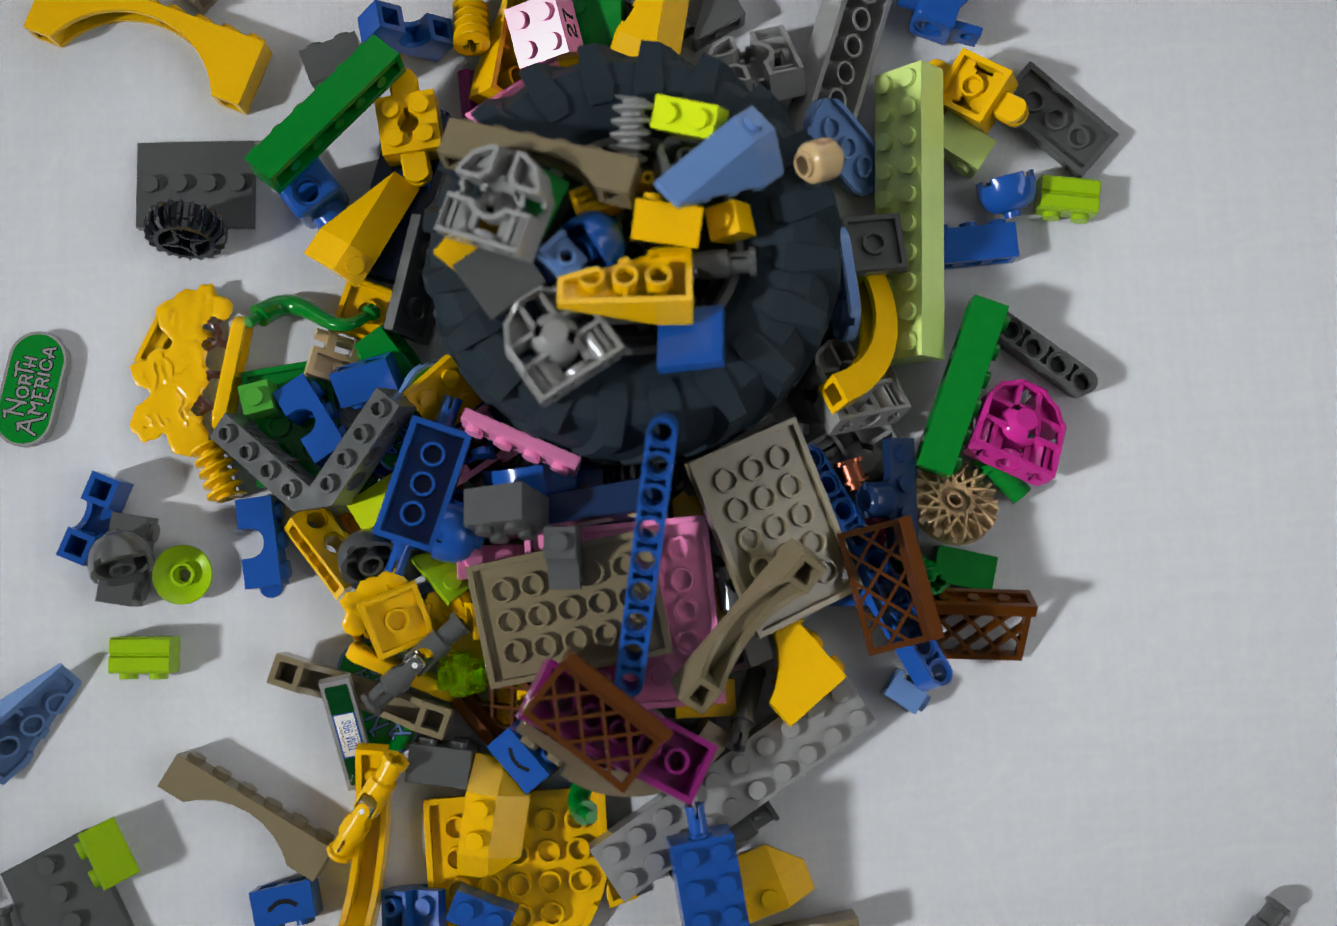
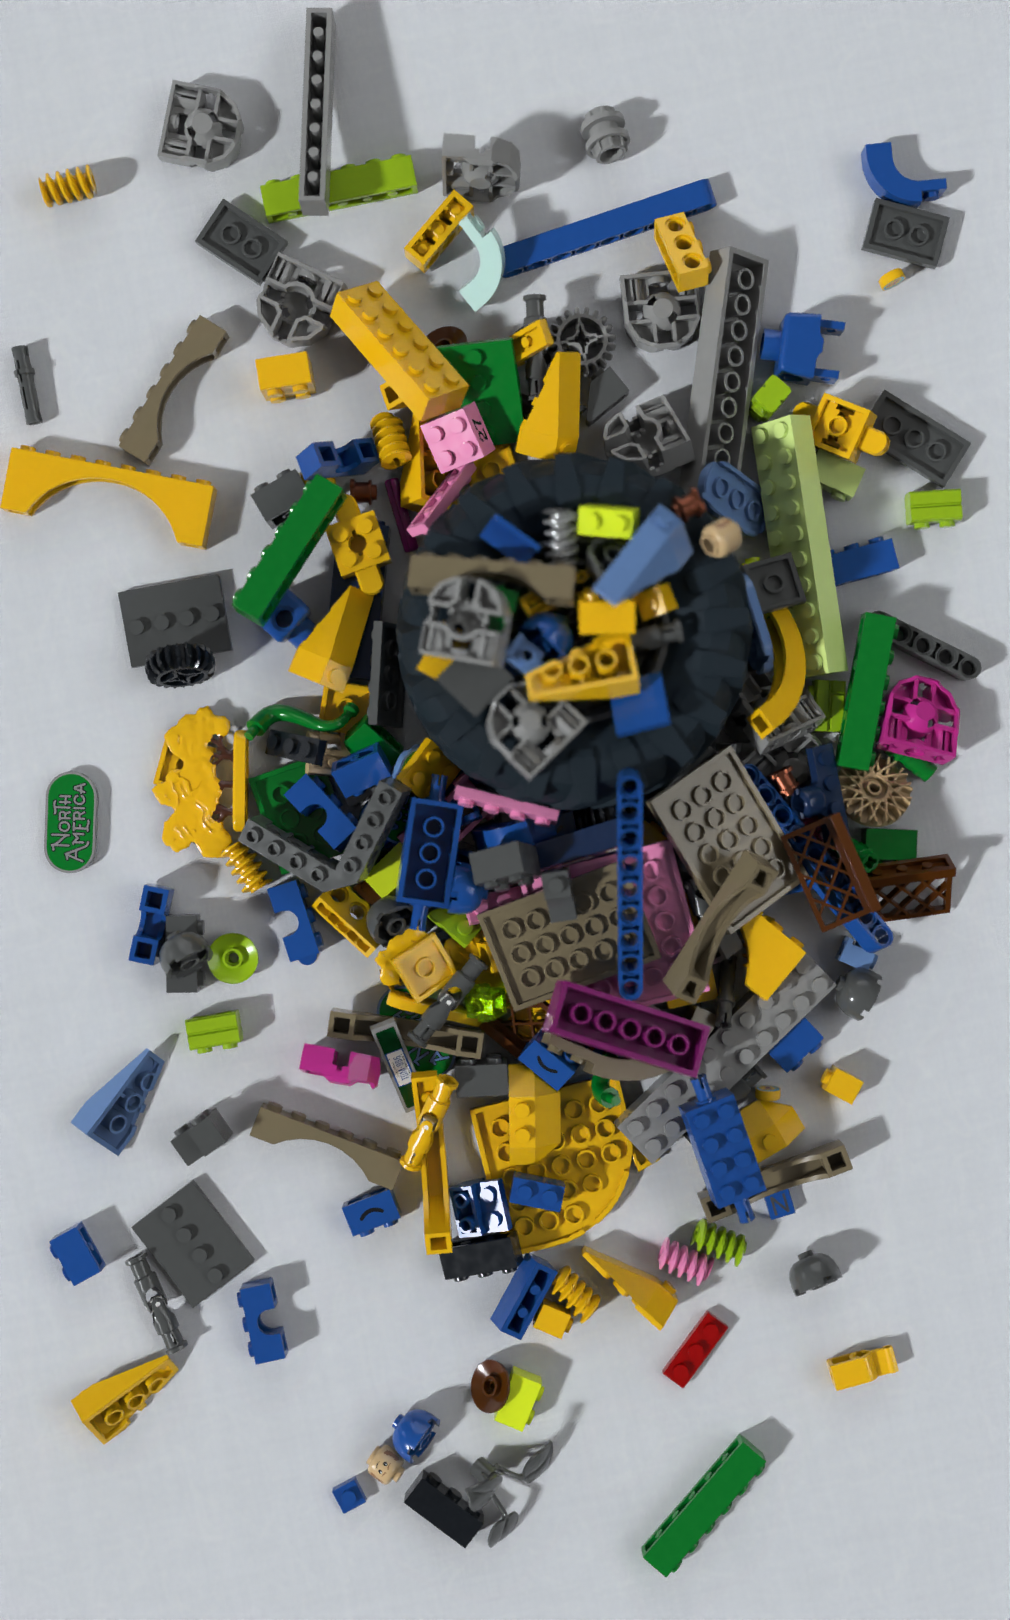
camera: 10 degrees left, 5 degrees up
lime hinge [74,816,140,891] -> none
bright green brick [237,379,284,420] -> none
reddish brown fence [521,648,674,794] -> none
blue cylinder [975,169,1037,219] -> none
none -> dark grey brick [170,1108,233,1166]
none -> black plate [265,729,327,766]
none -> dark pink connector [299,1043,381,1090]
none -> copper brick [350,479,377,505]
none -> blue panel [479,514,541,563]
none -> copper brick [670,487,706,523]
none -> lime brick [749,375,792,422]
none -> yellow tile [755,1085,781,1101]
none -> blue brick [768,1017,824,1073]
none -> lime brick [807,680,846,733]
none -> yellow brick [820,1064,864,1105]
none -> dark grey cylinder [834,968,882,1021]

